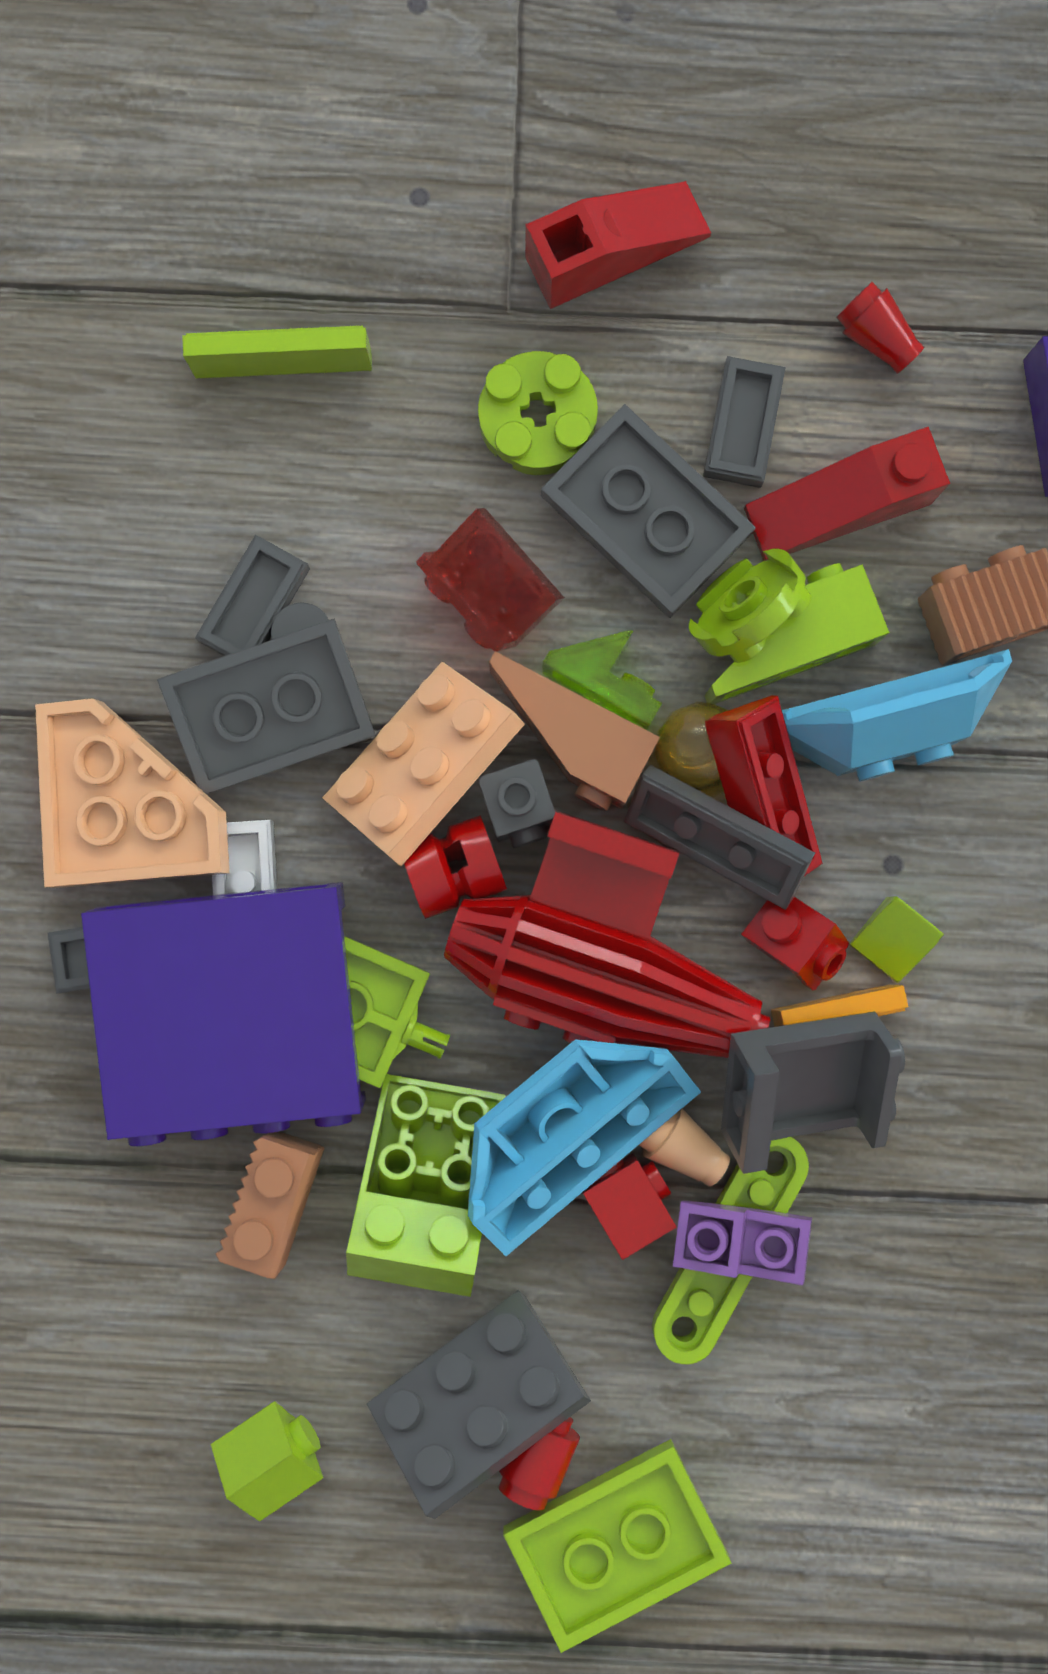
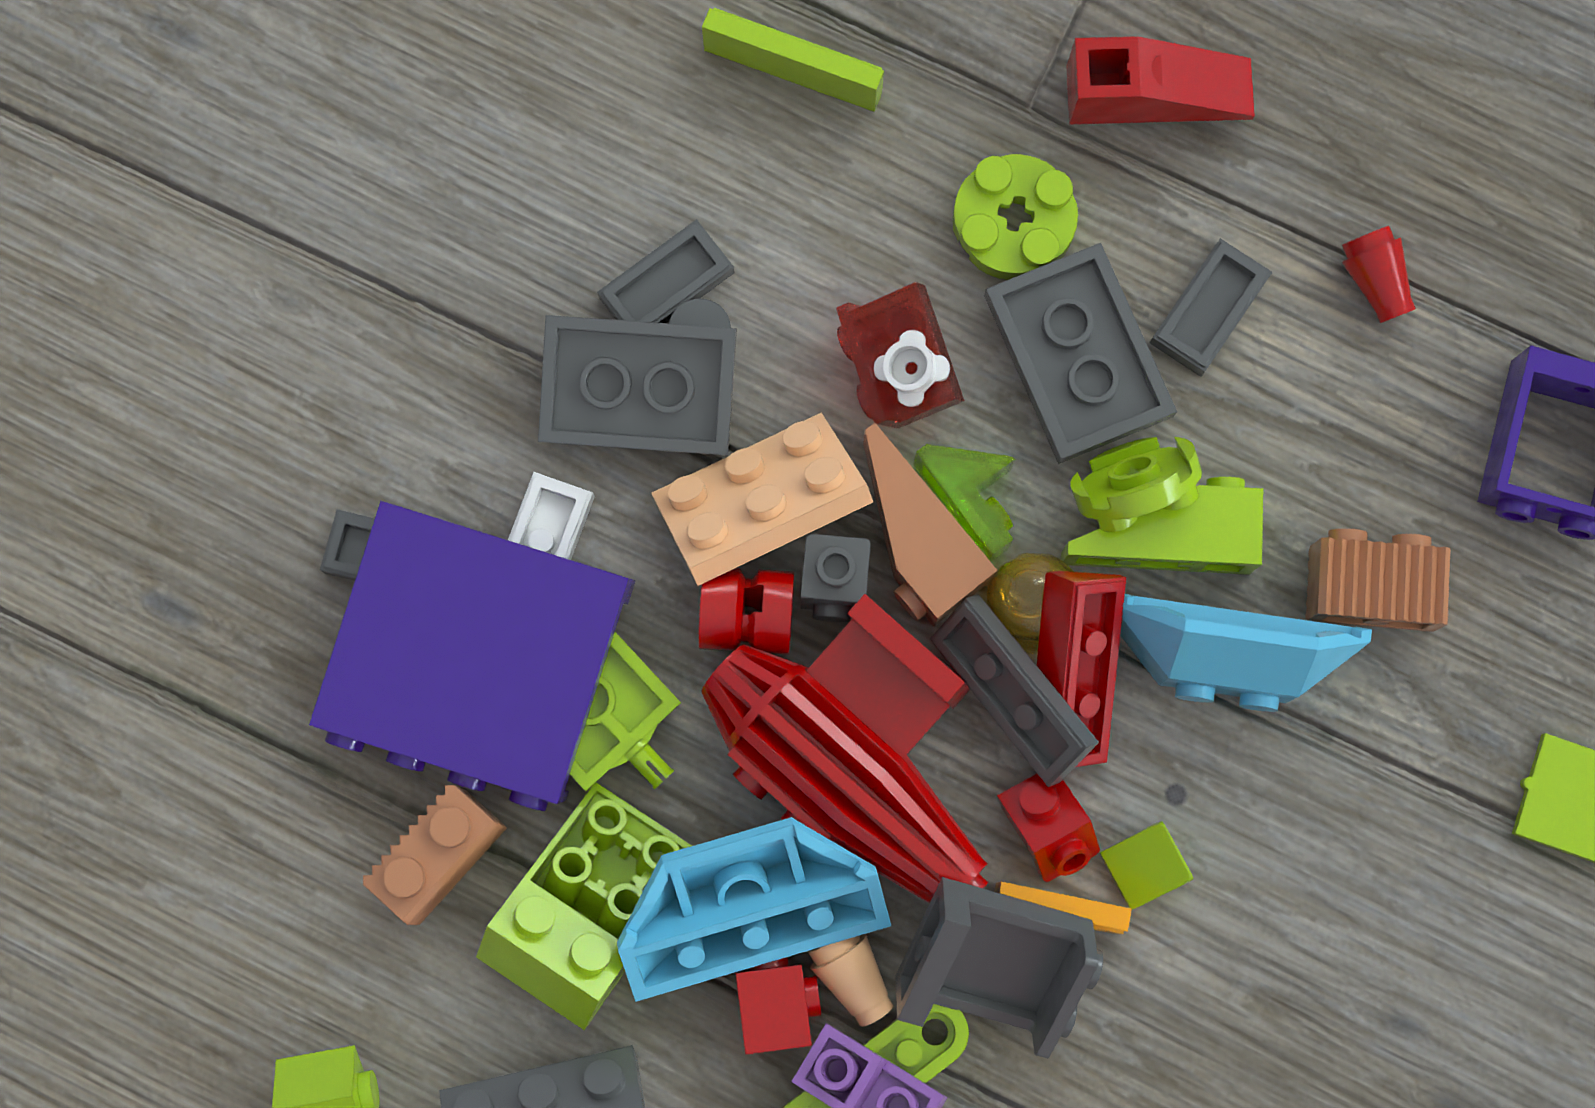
camera: 25 degrees right, 5 degrees down
light nougat plate [35,698,230,888] -> none
red slope [744,426,950,561] -> none
none -> white plate [874,330,950,407]

